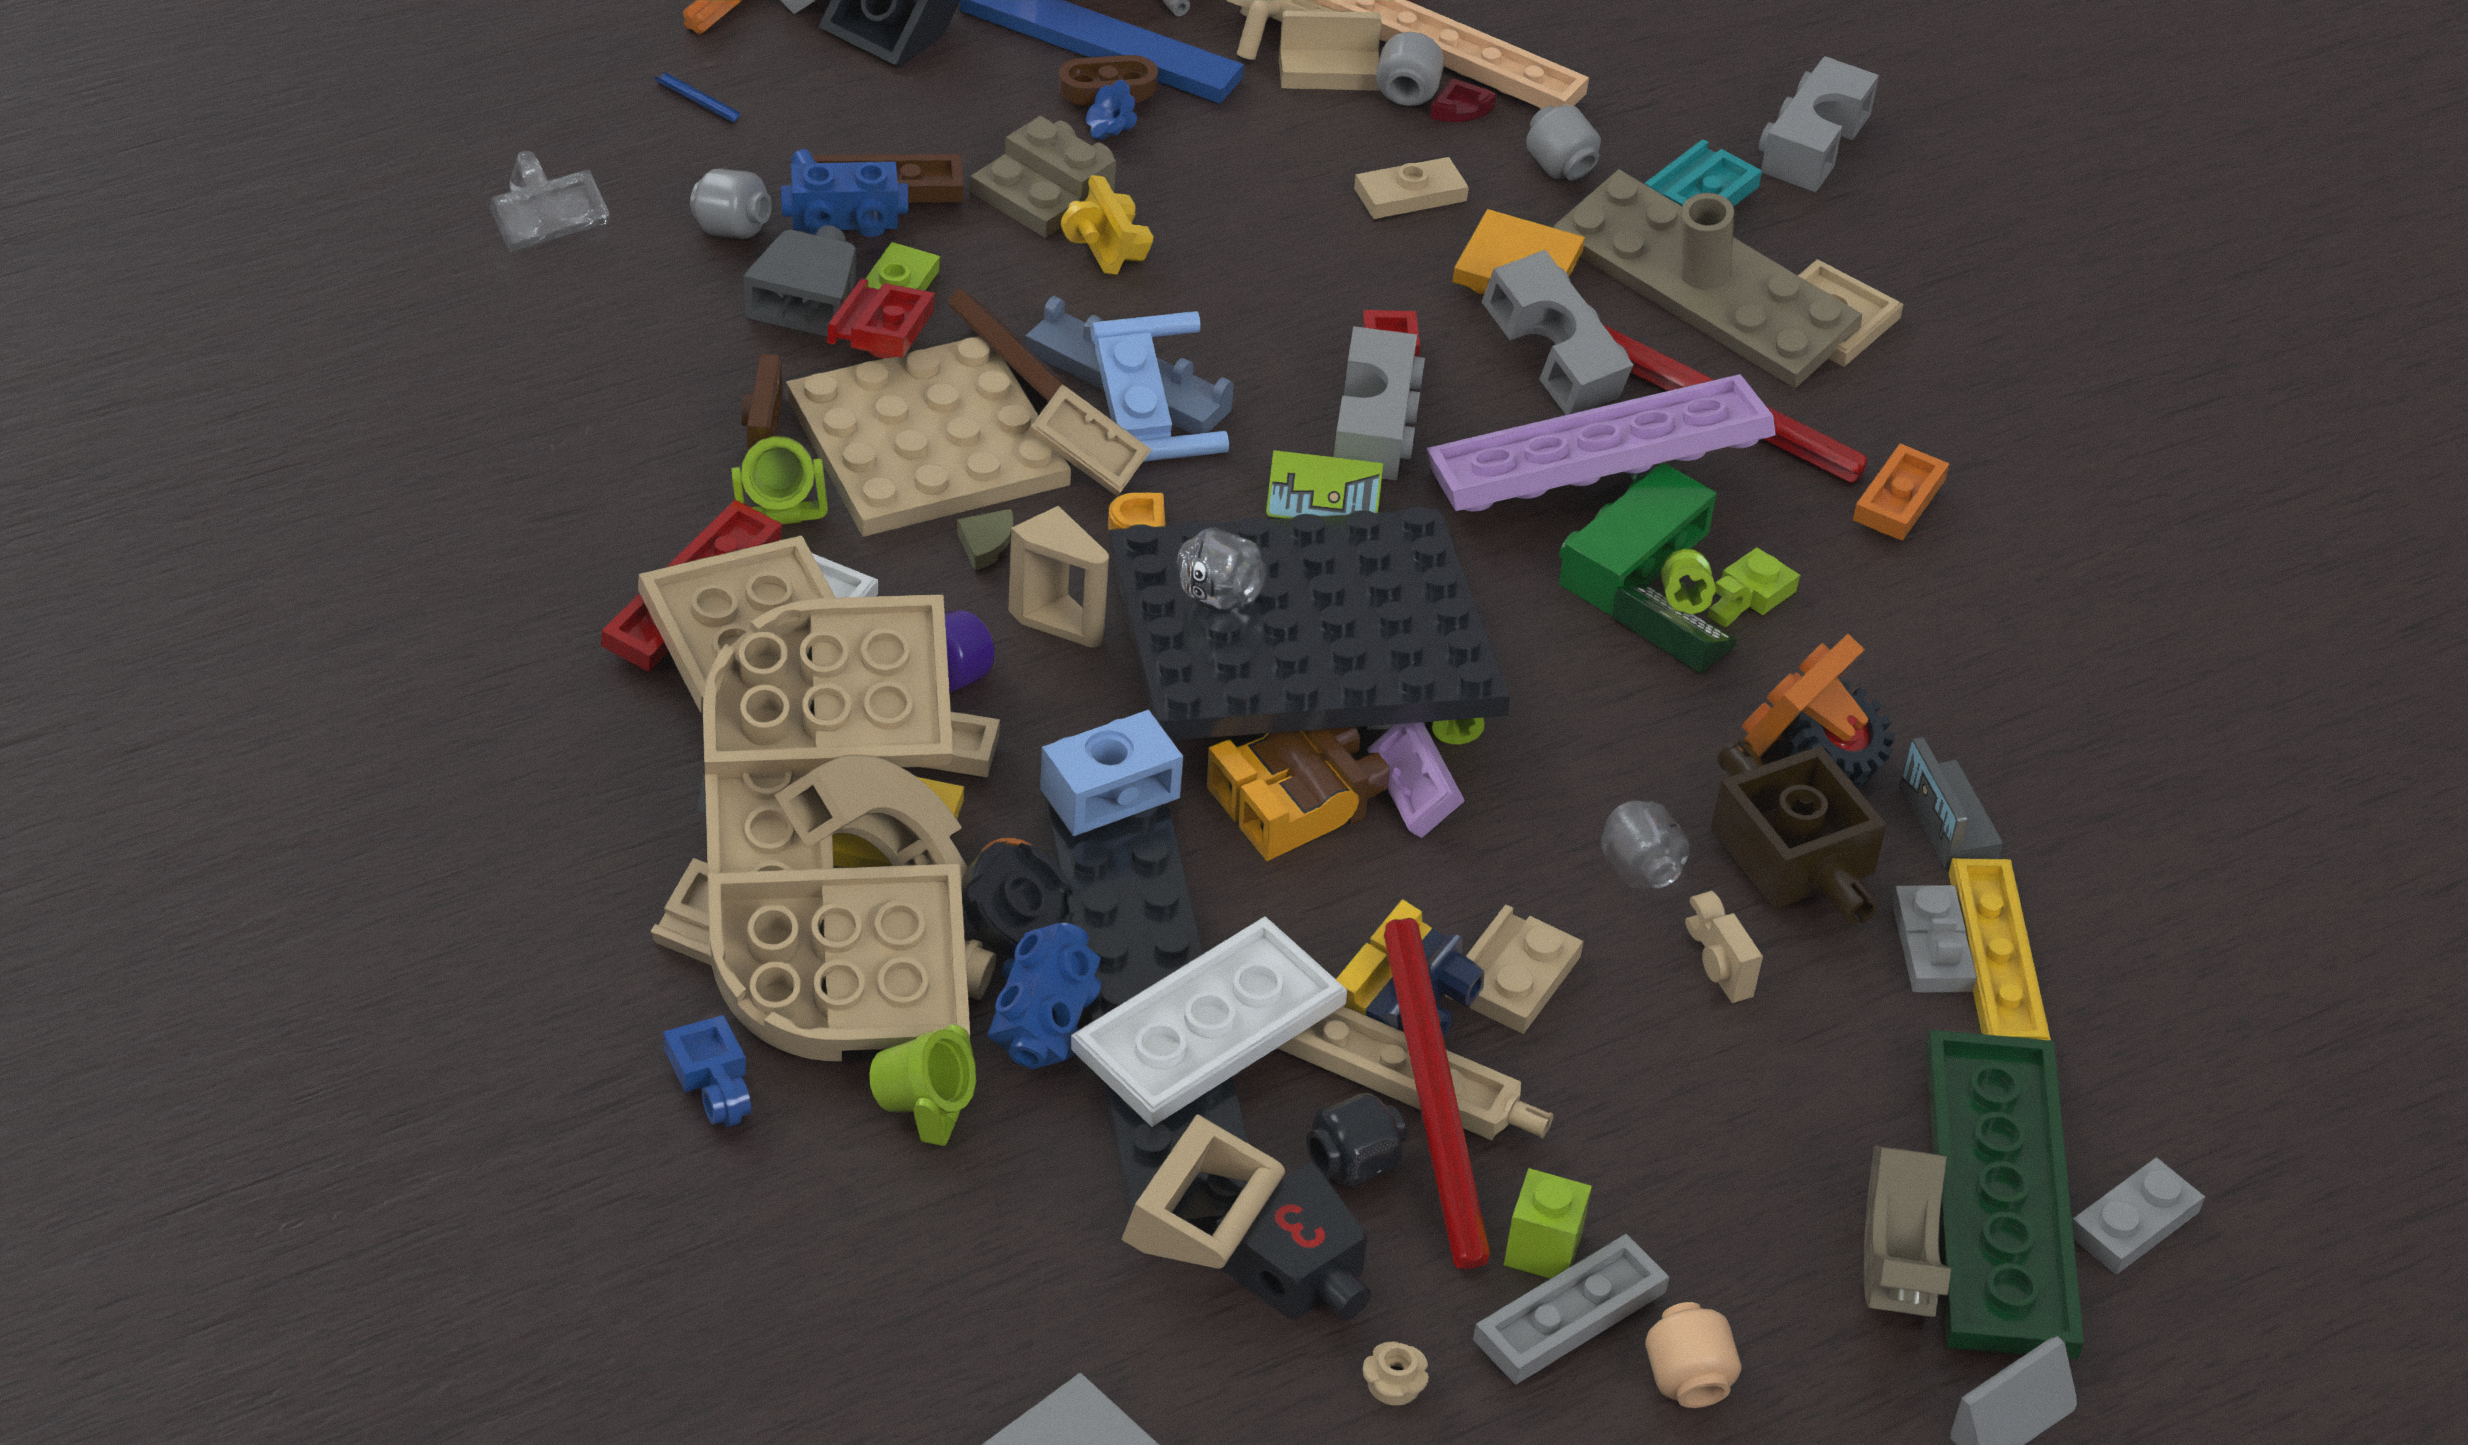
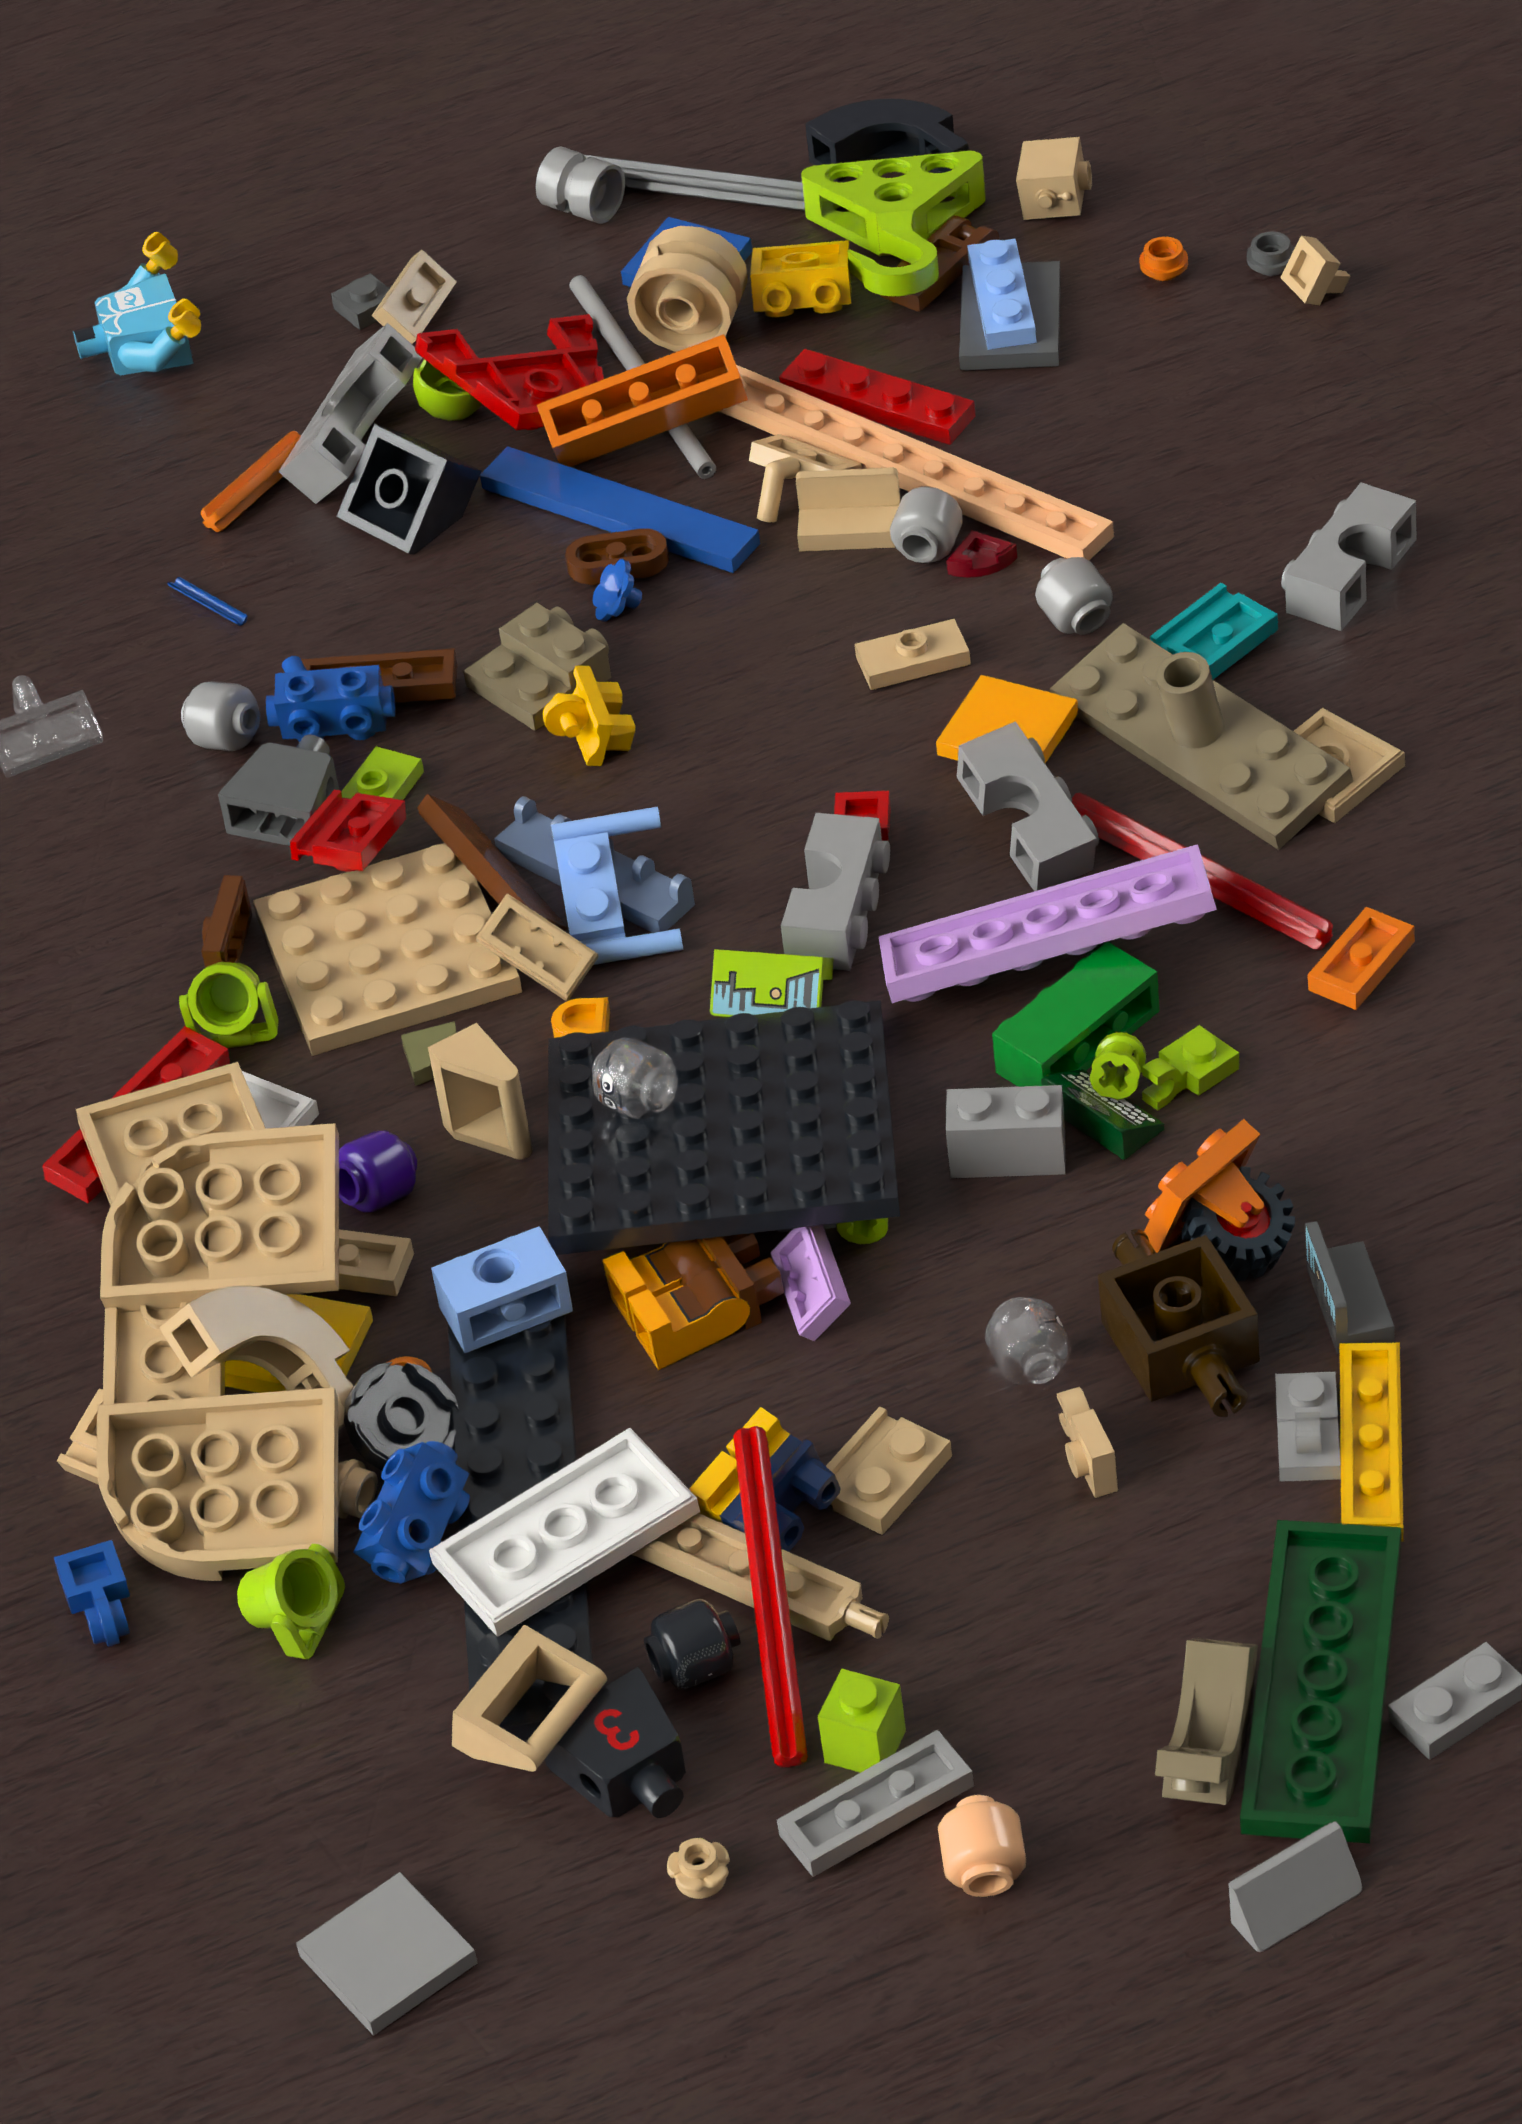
camera: 15 degrees right, 0 degrees up
none -> light grey brick [946,1085,1066,1178]

